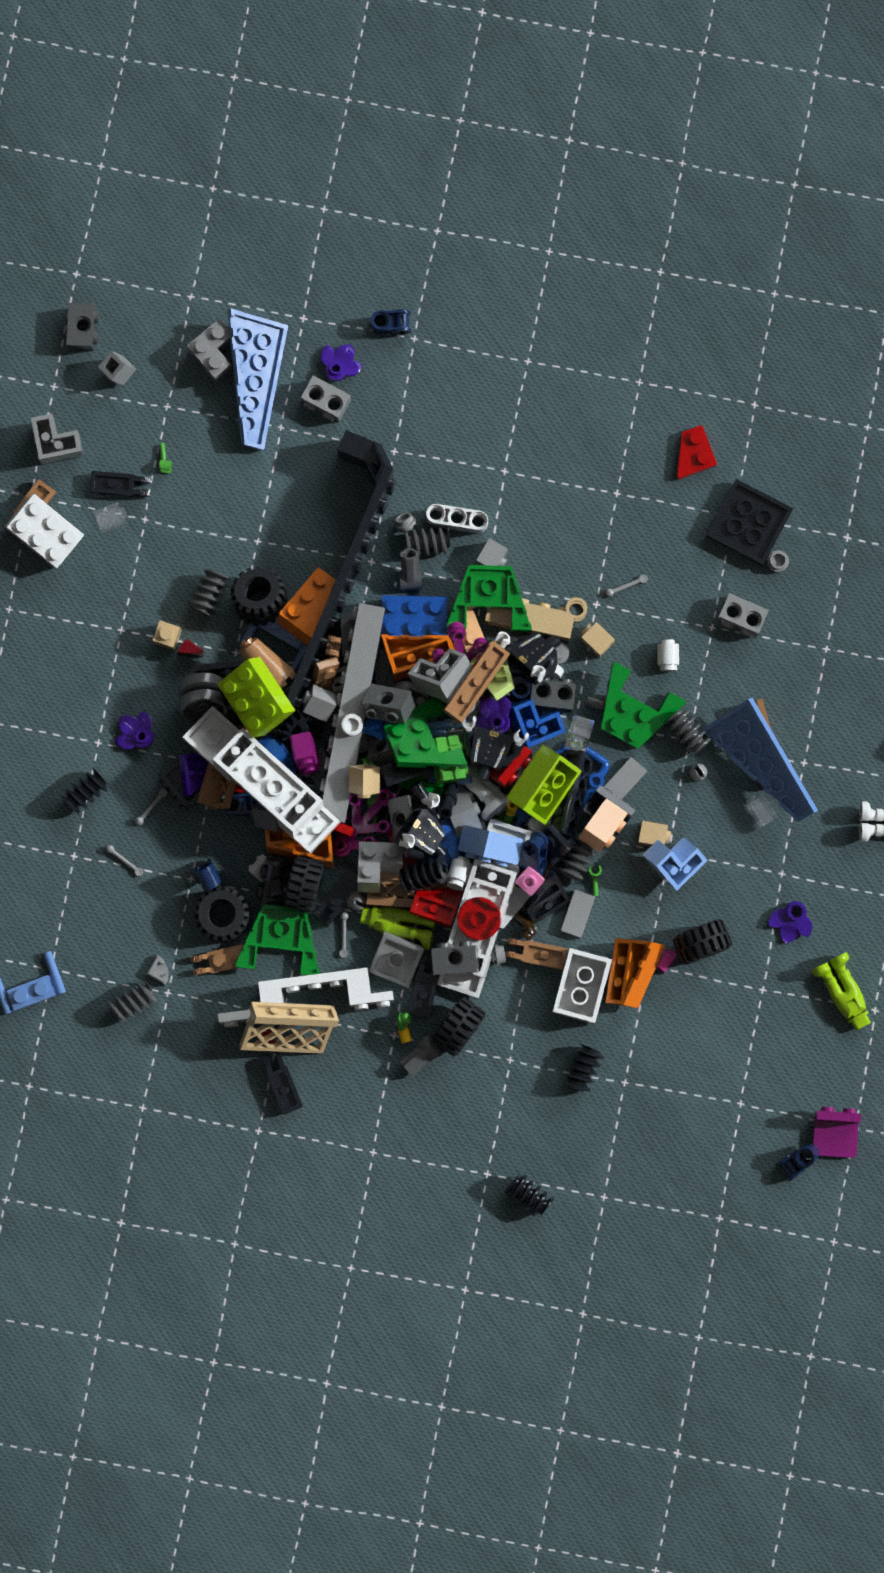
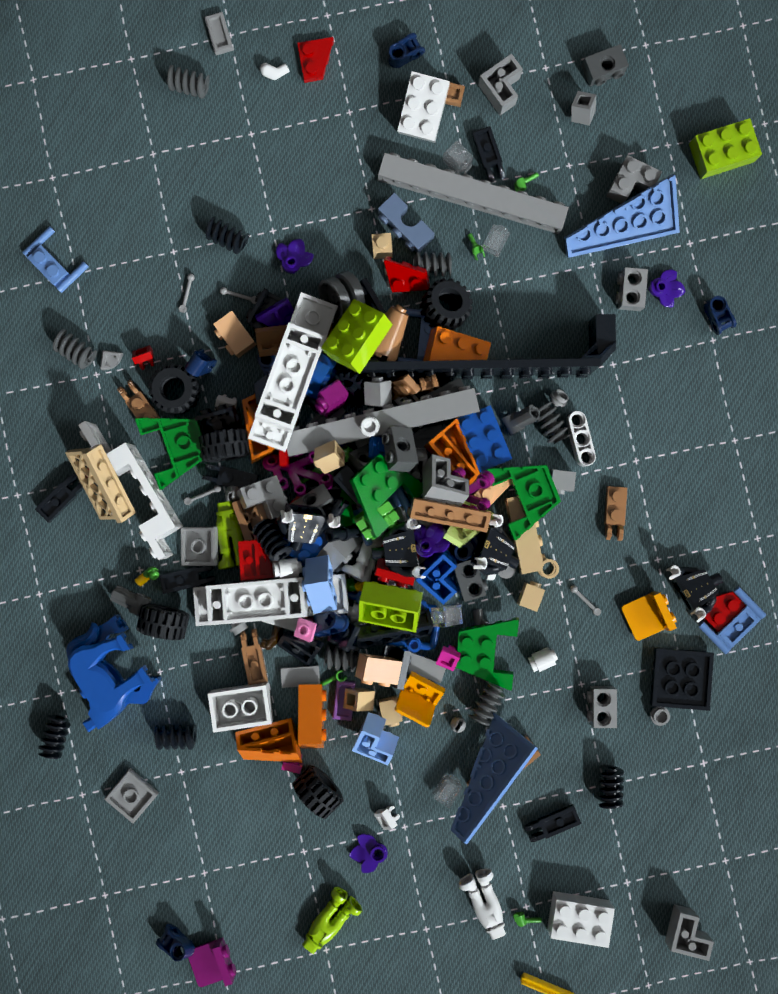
camera: 65 degrees right, 5 degrees up
dark red slope [177,639,205,657] -> none
dark grey brick [431,941,479,975] -> none
red tile [457,897,501,941] -> none
none -> blue piece [66,614,161,732]
none -> light grey tile [104,768,159,824]
none -> red tile [132,345,154,370]
none -> light nougat brick [213,311,257,358]
none -> orange wedge [298,684,327,748]
none -> medium lavender tile [333,680,356,721]
none -> tan brick [343,688,375,712]
none -> white tile [374,806,400,830]
none -> light grey brick [378,153,569,234]
none -> sand blue arch [378,193,435,253]
none -> red wing [384,256,430,292]
none -> light orange bracket [394,671,445,727]
none -> dark pink tile [436,645,461,671]
none -> bright green hand [468,233,485,260]
none -> clear brick [482,224,510,258]
none -> black hinge [525,804,582,842]
none -> black piece [599,765,624,809]
none -> medium nougat hinge [604,486,627,541]
none -> light orange bracket [621,591,677,641]
none -> black torso [666,565,723,622]
none -> lime brick [689,118,762,180]
none -> medium blue plate [698,586,766,654]

